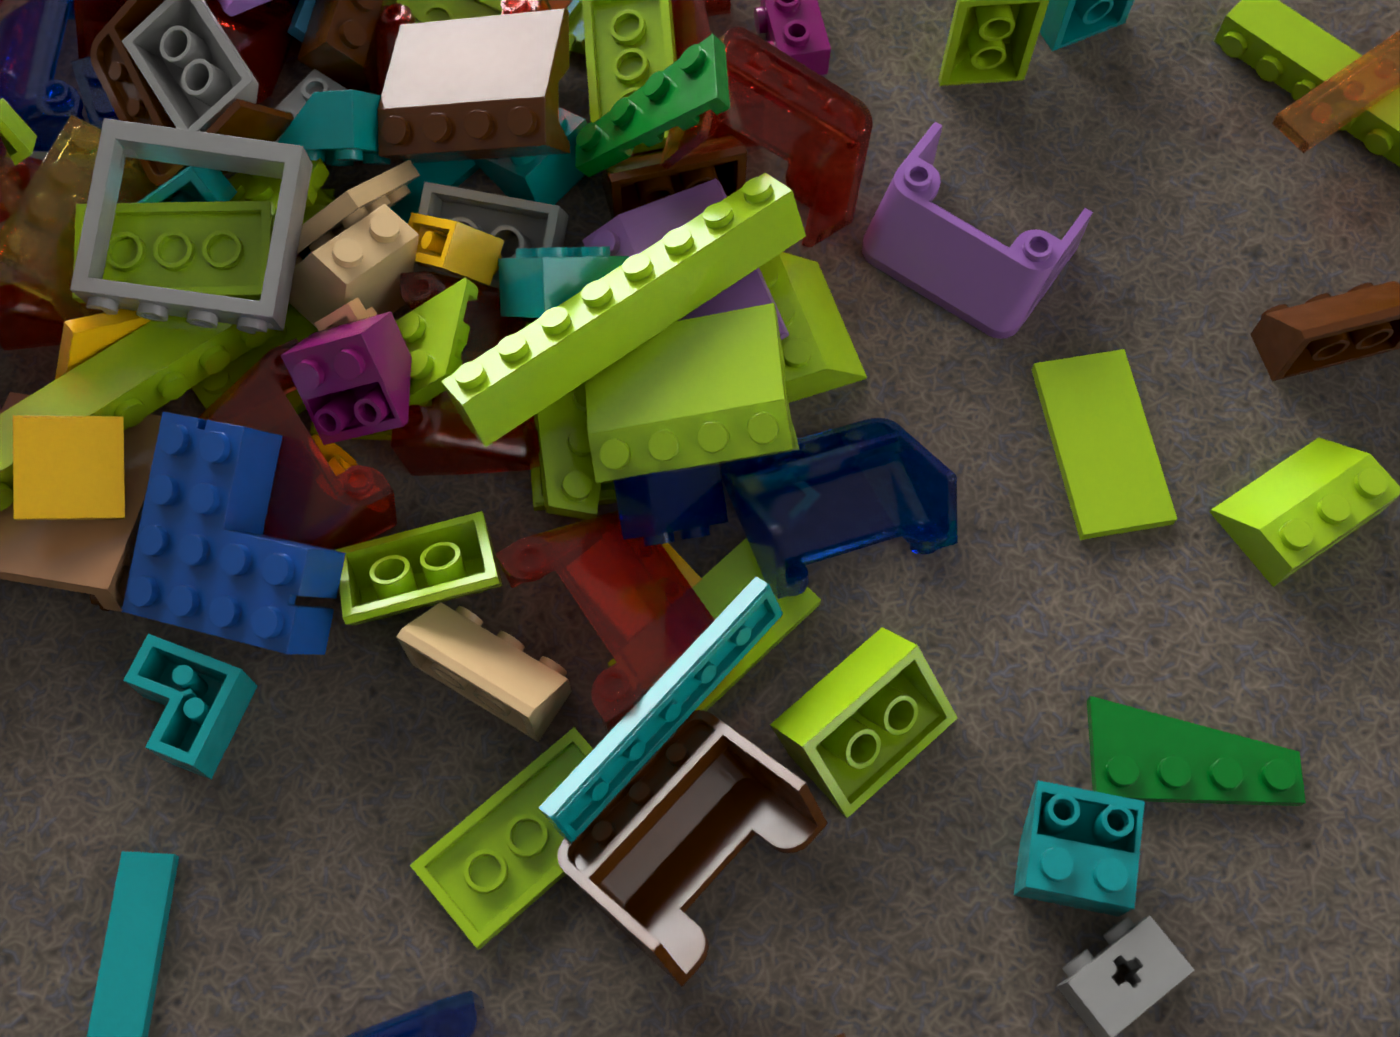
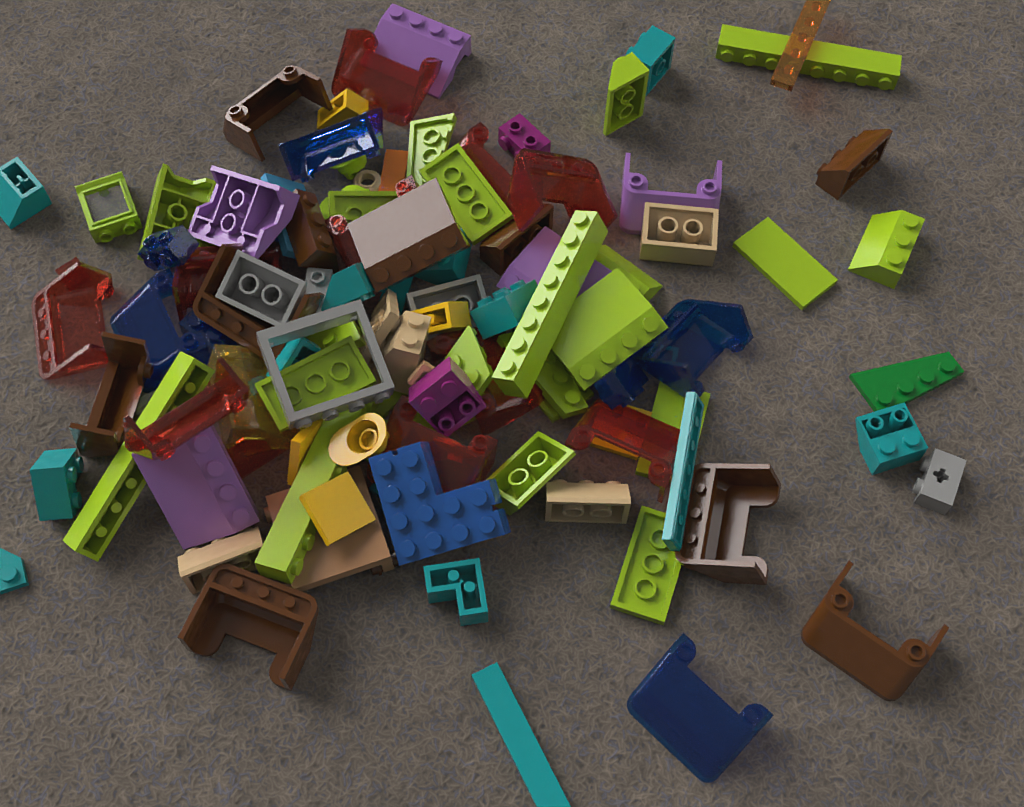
camera: 30 degrees left, 5 degrees down
green wing [576,33,730,177] -> none
lime slope [770,627,958,818] -> none
none -> yellow piece [328,413,390,466]
none -> tan slope [639,202,719,266]

